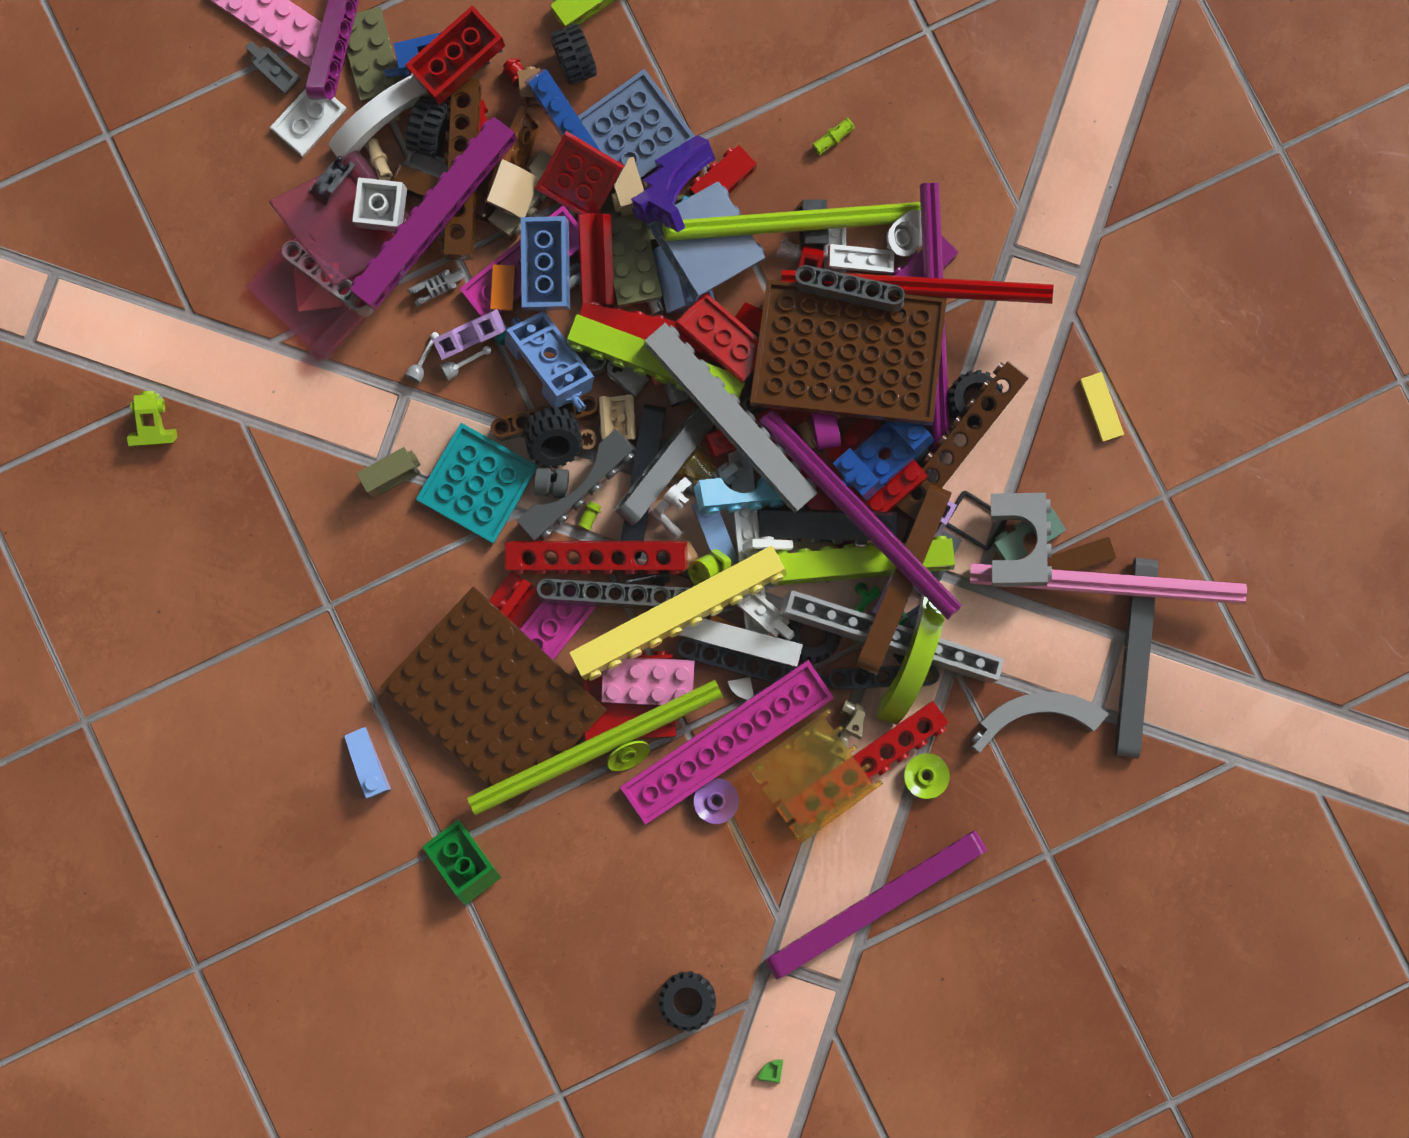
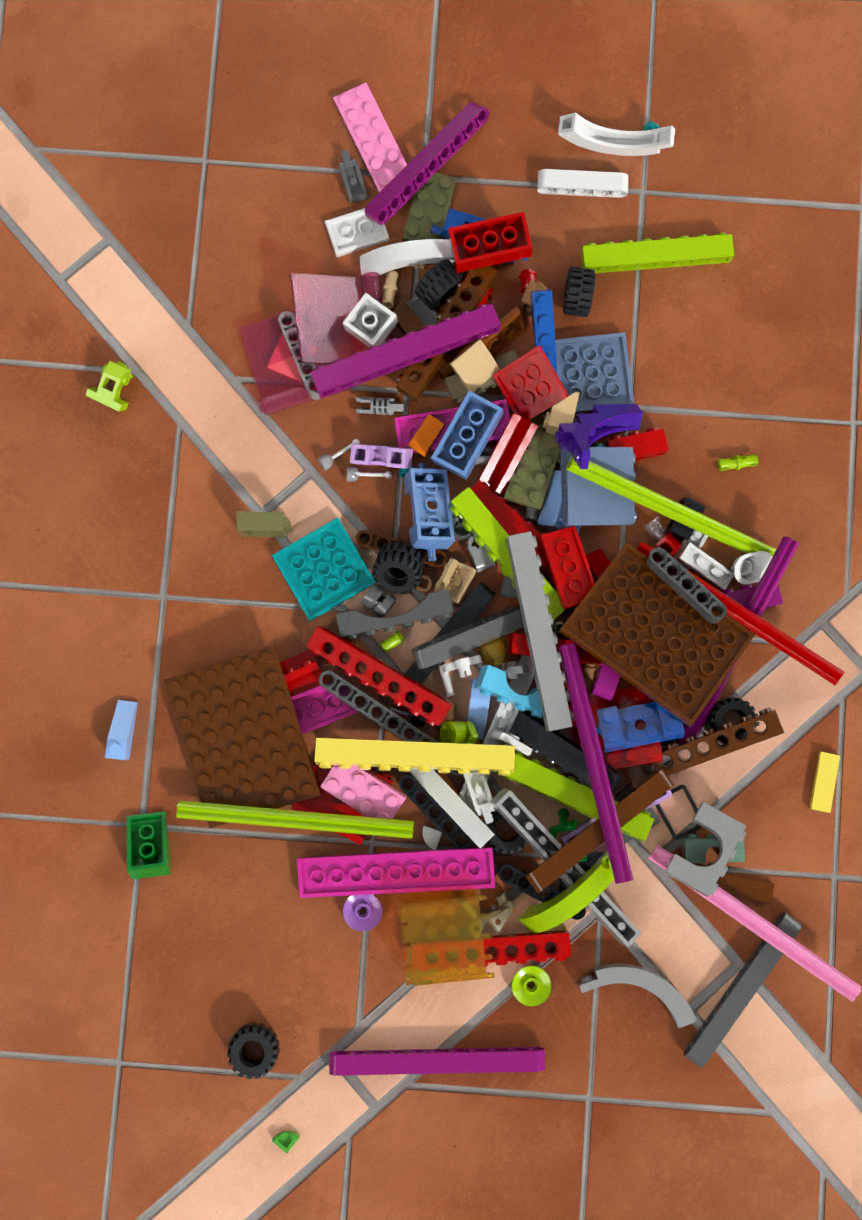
camera: 30 degrees right, 0 degrees up
black hinge [308,156,356,205] -> none
lime dish [607,741,650,771] -> none

